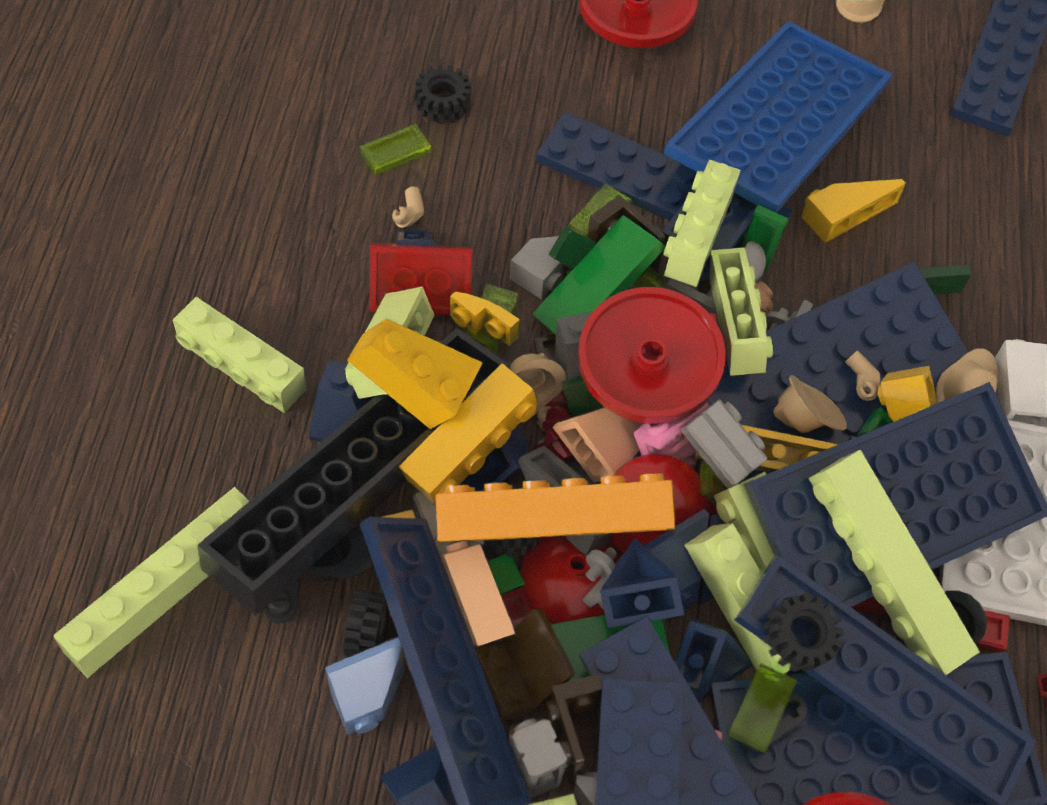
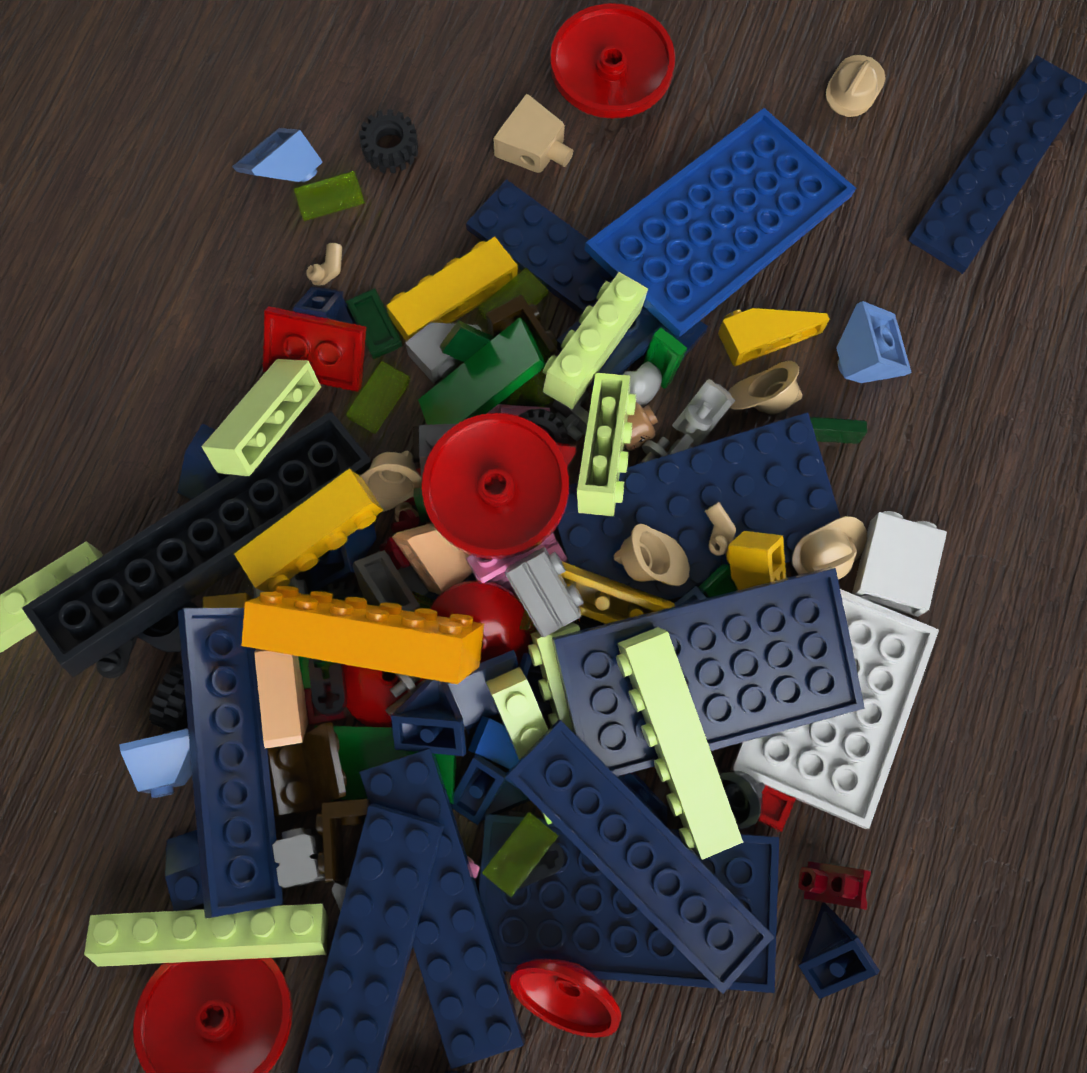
camera: 15 degrees right, 15 degrees up
yellowish green brick [173,297,307,413] -> none
yellow wedge [347,318,483,429] -> none
yellow slope [450,292,520,346] -> none
black tyre [763,593,844,672] -> none
none -> medium blue slope [232,128,323,182]
none -> black beam [308,658,347,716]
none -> dark green tile [345,288,403,360]
none -> yellow brick [386,236,518,342]
none -> blue tile [468,716,519,770]
none -> tan torso [493,94,573,173]
none -> light grey hips [672,379,736,446]
none -> tan piece [728,361,802,415]
none -> medium blue slope [836,301,912,383]

